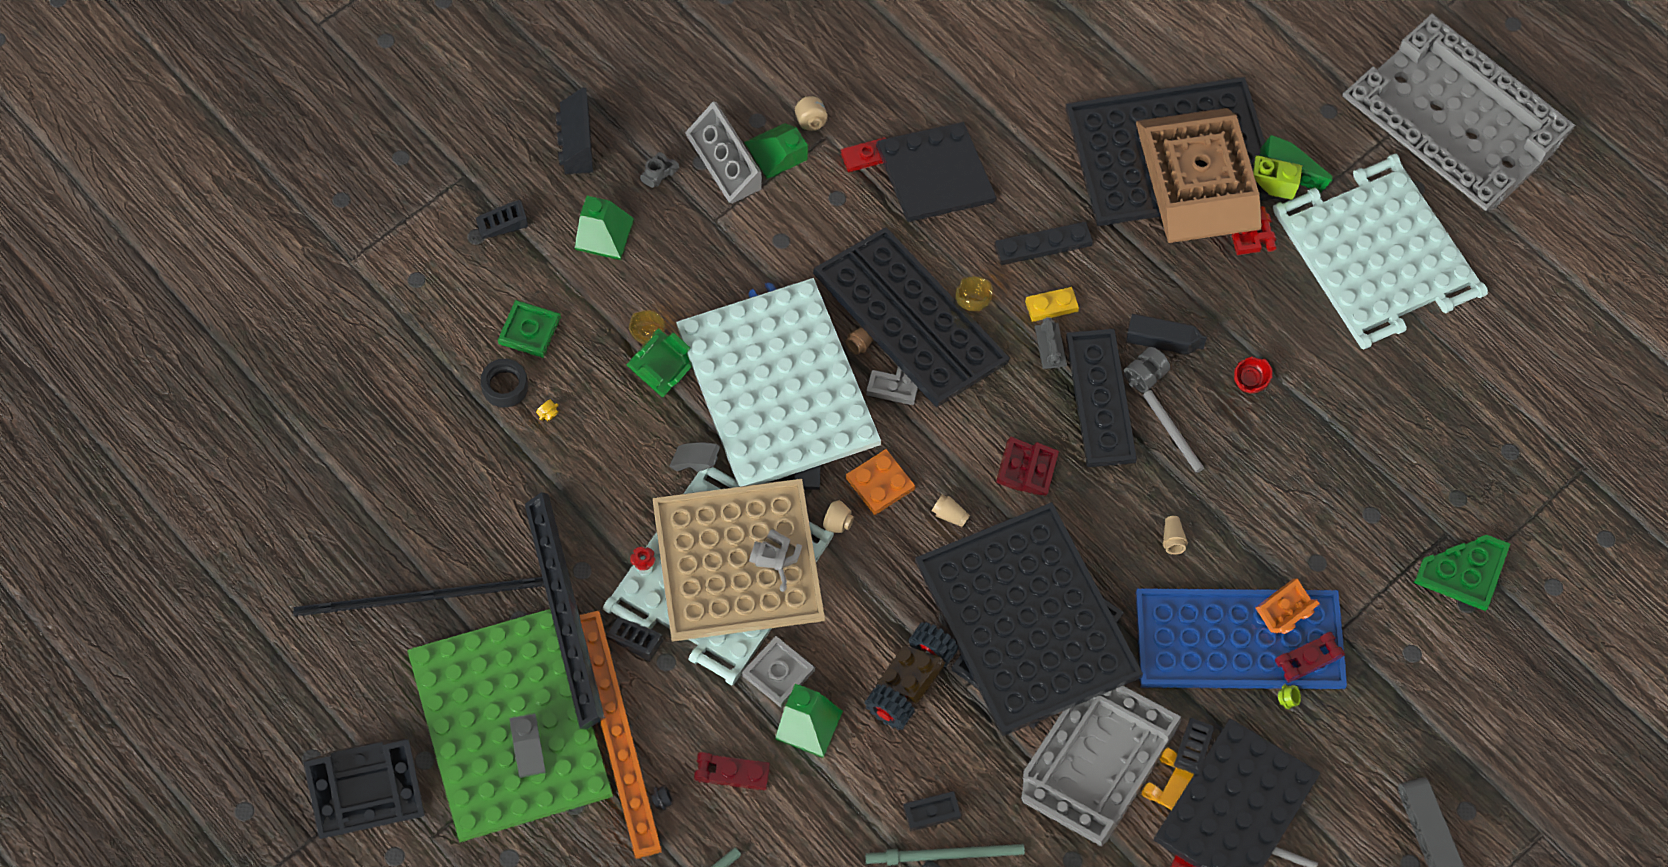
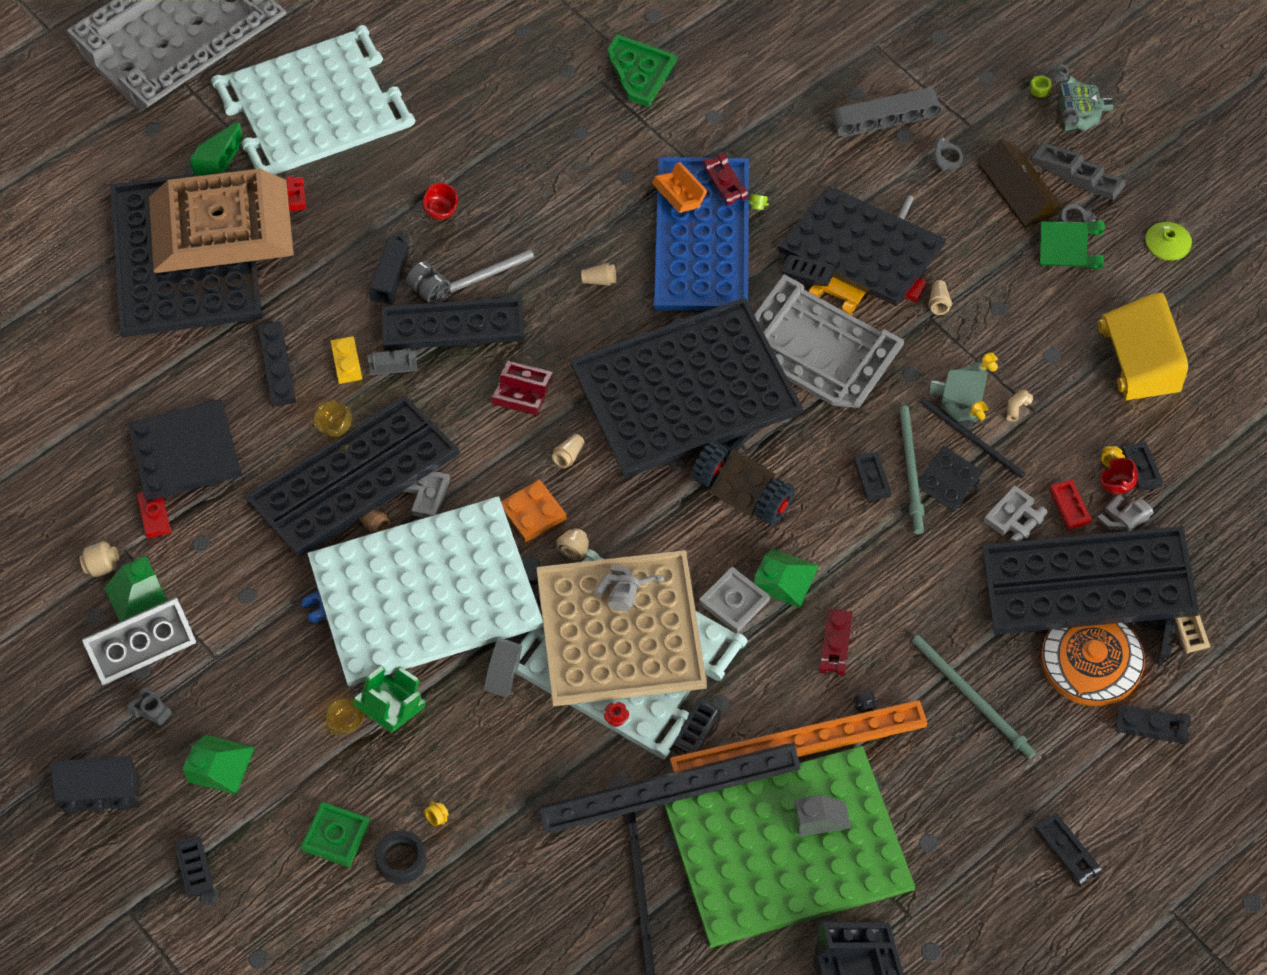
camera: 85 degrees left, 5 degrees down
lime slope [1253,156,1302,200] -> none

